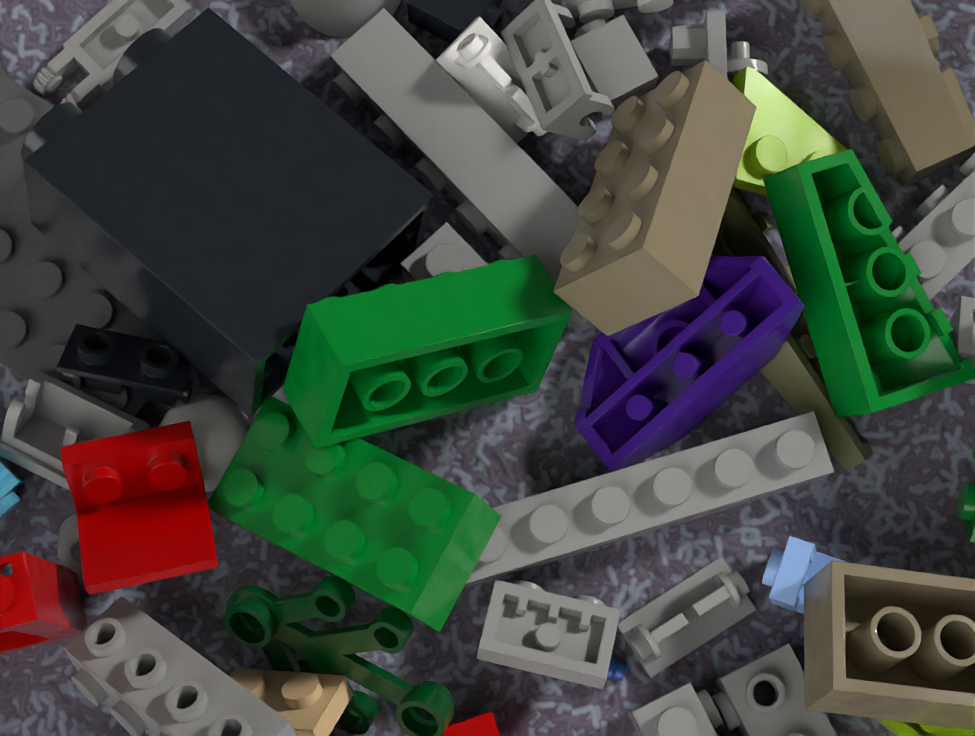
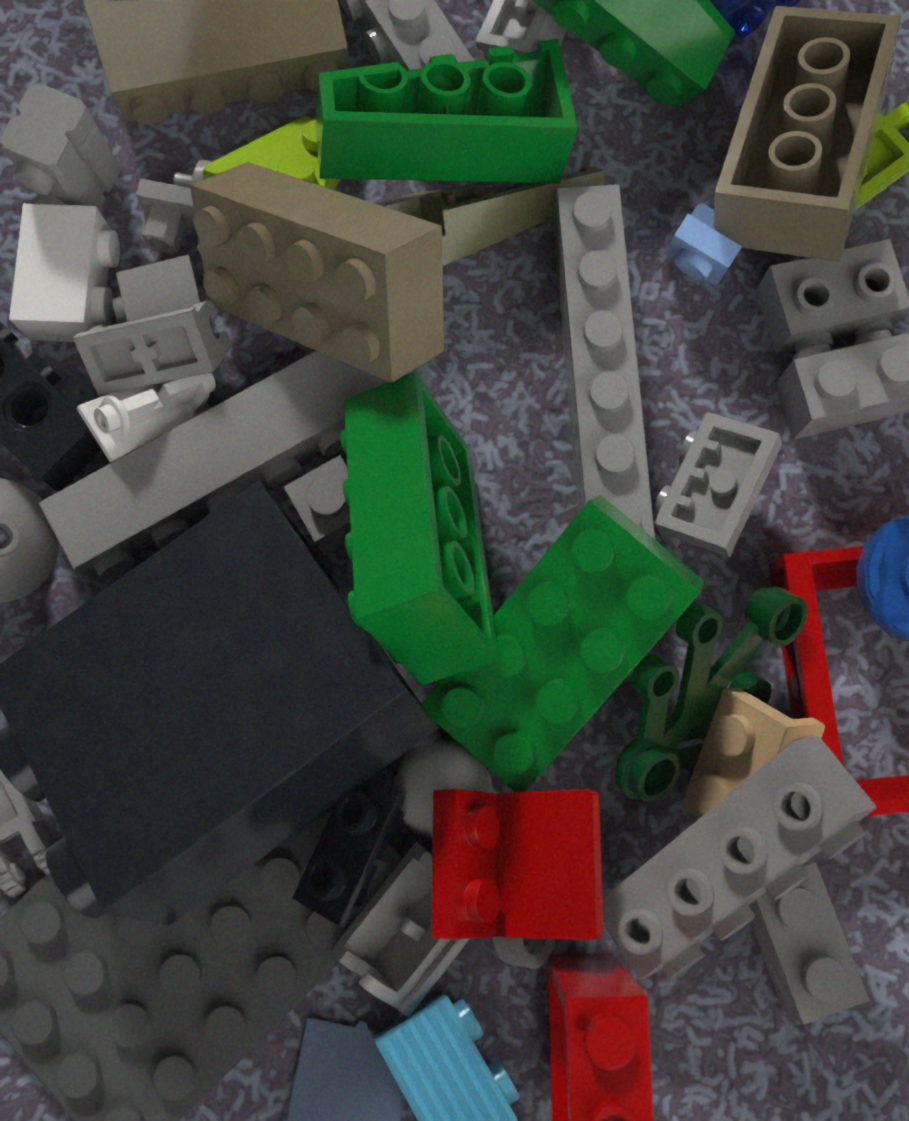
camera: 75 degrees left, 0 degrees up
dark purple wedge [574,256,805,472] -> none
light grey hinge [617,556,756,678] -> none

